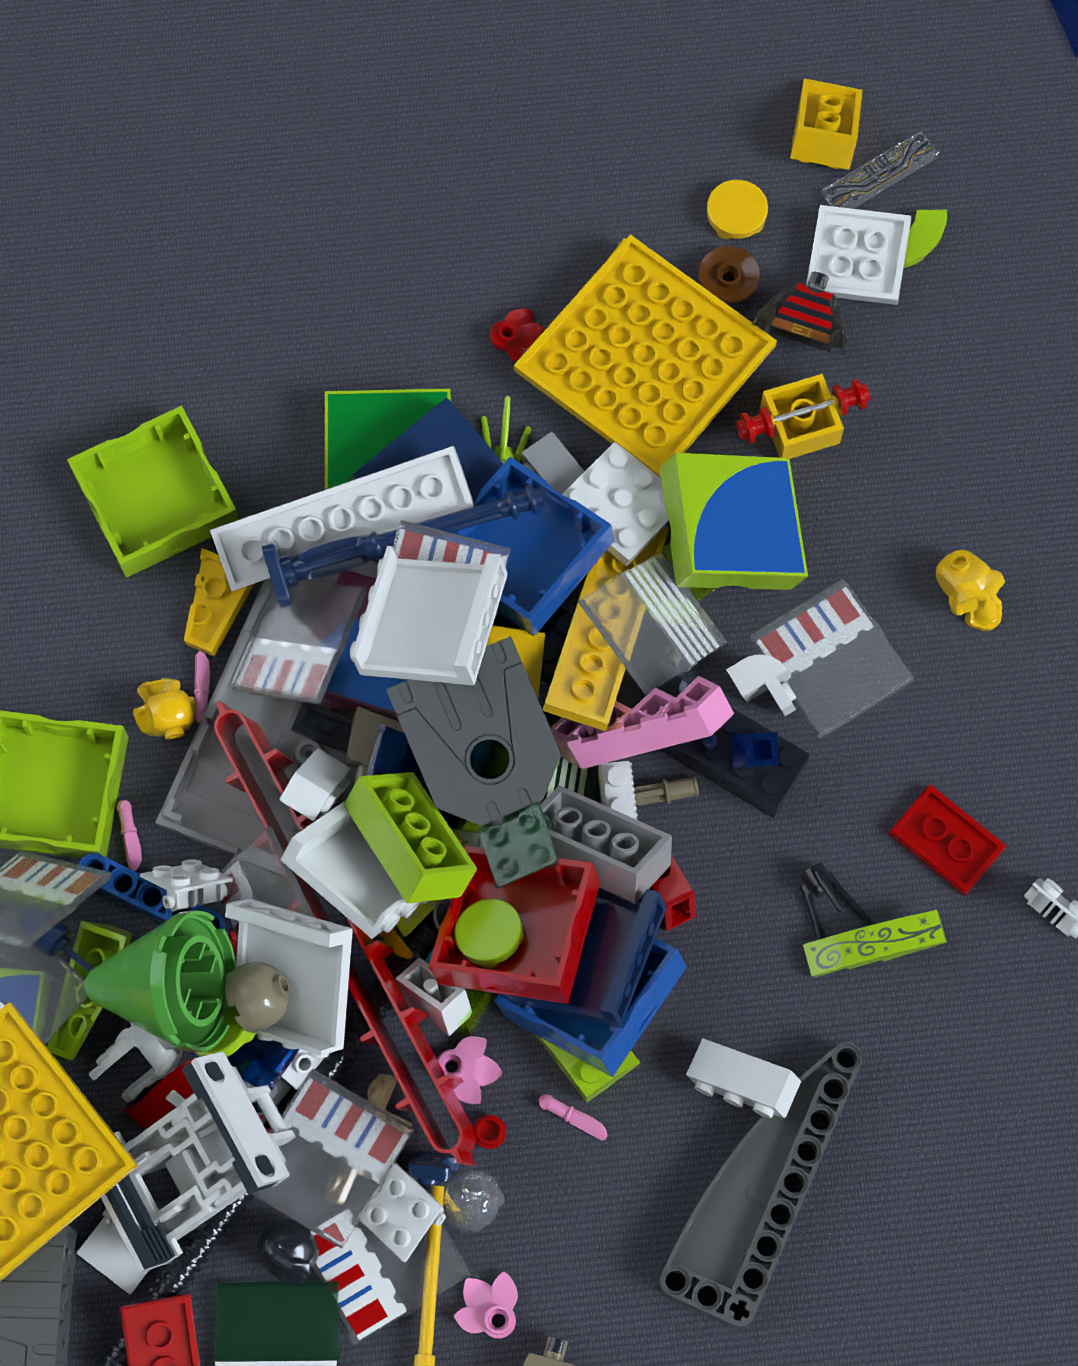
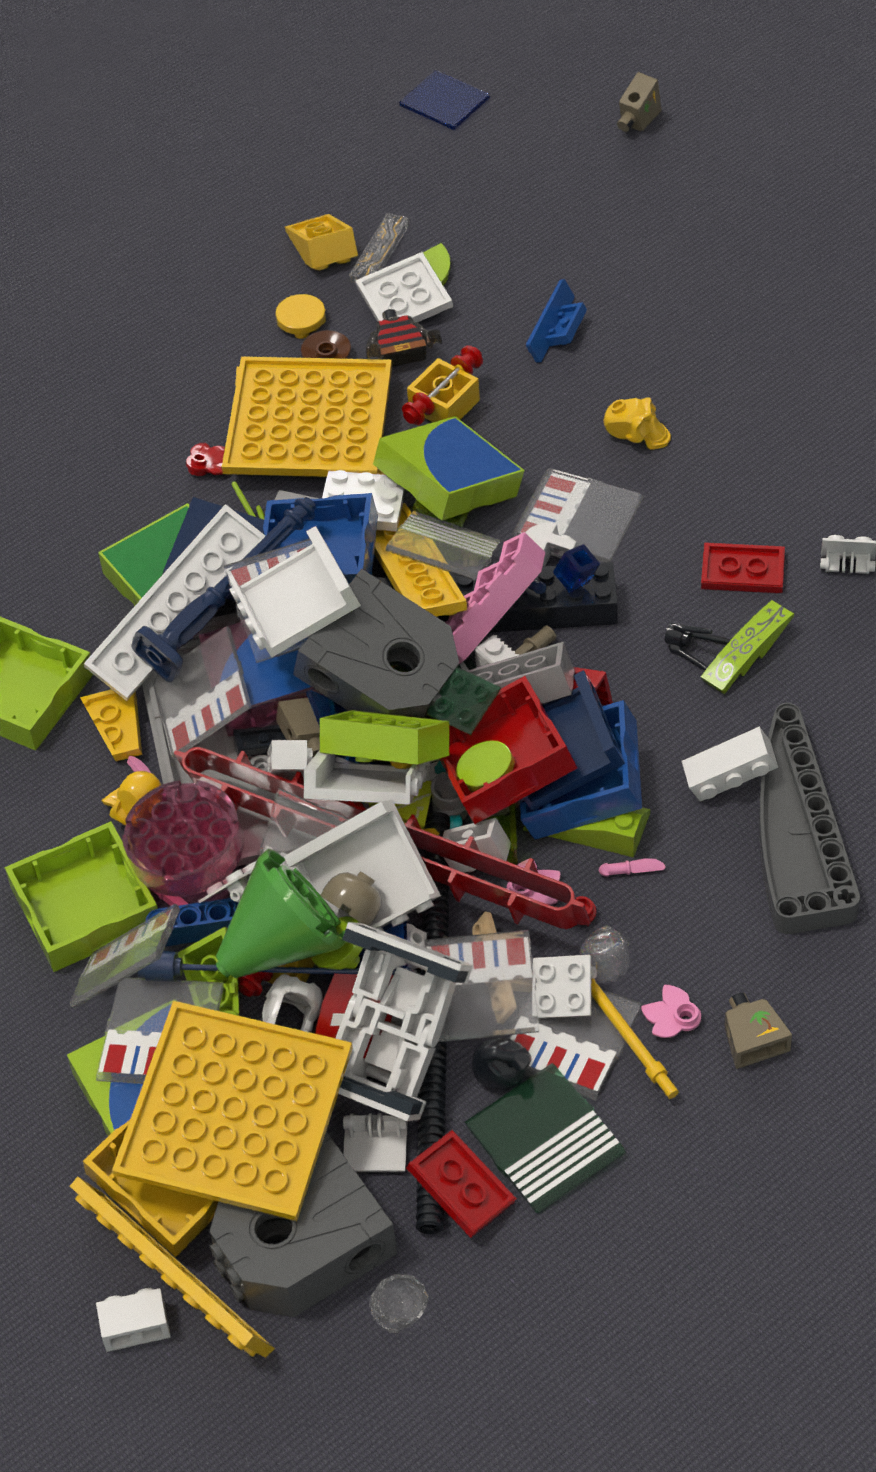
camera: 30 degrees left, 20 degrees down
dark blue piece [408,1153,461,1185] -> none
none -> clear pink brick [122,780,244,897]
none -> blue bracket [526,279,587,363]

